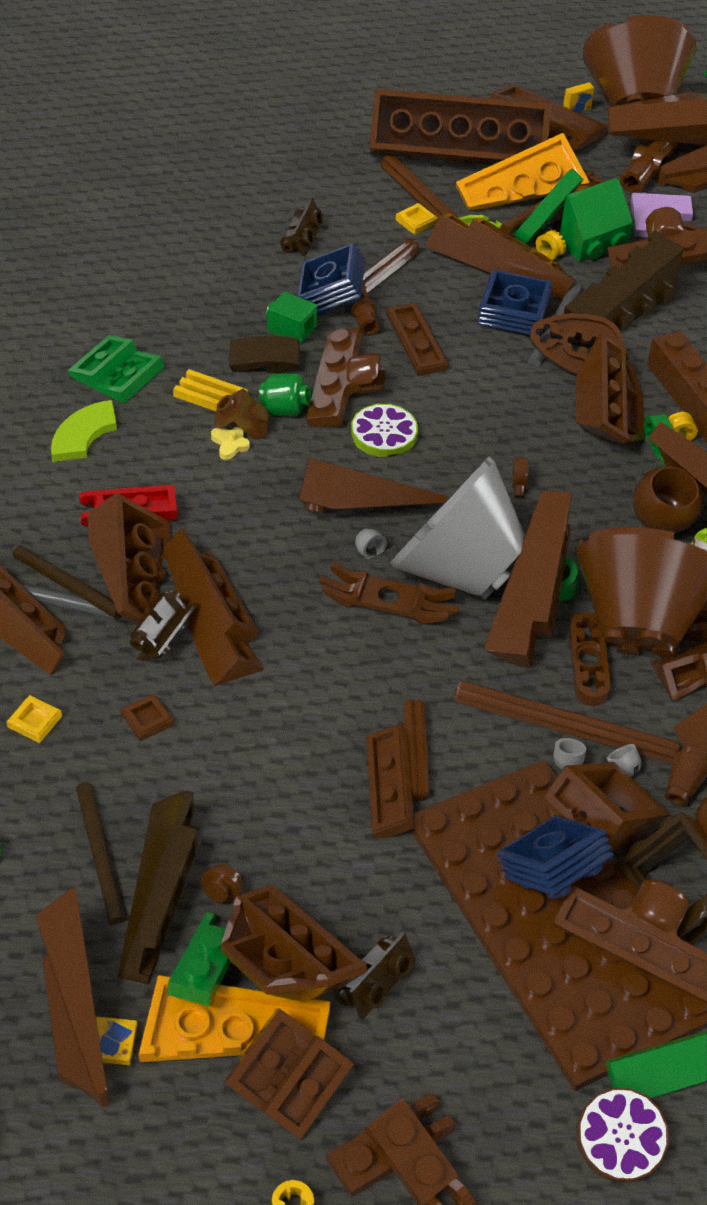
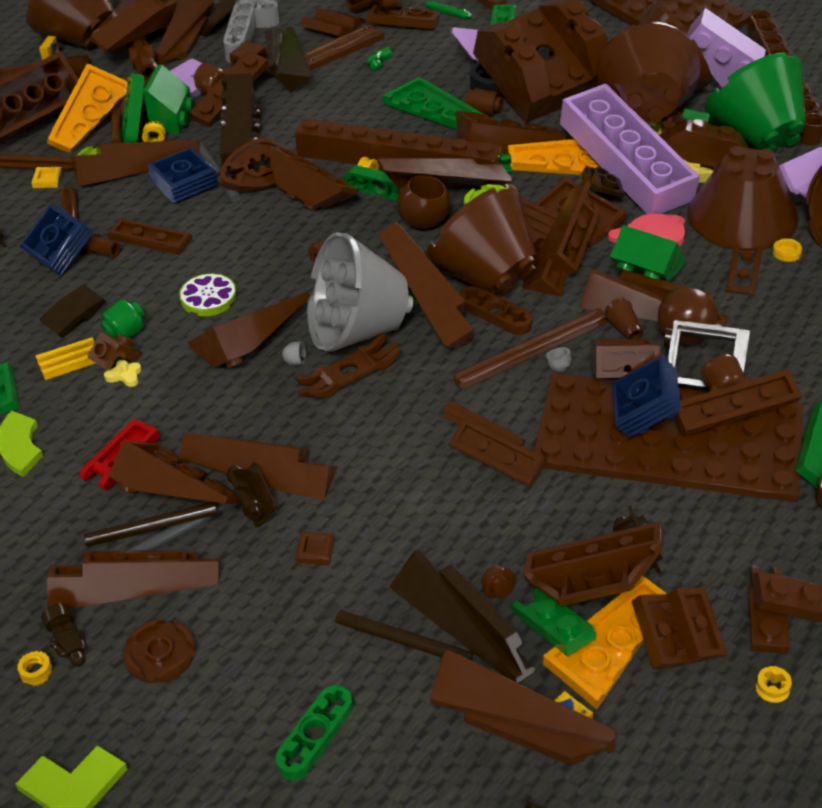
camera: 45 degrees left, 5 degrees down
yellow tile [6,695,62,743] -> none
green brick [265,291,317,345] -> none
reddish brown plate [306,328,386,428] -> none
light grey hinge [607,744,642,777] -> none

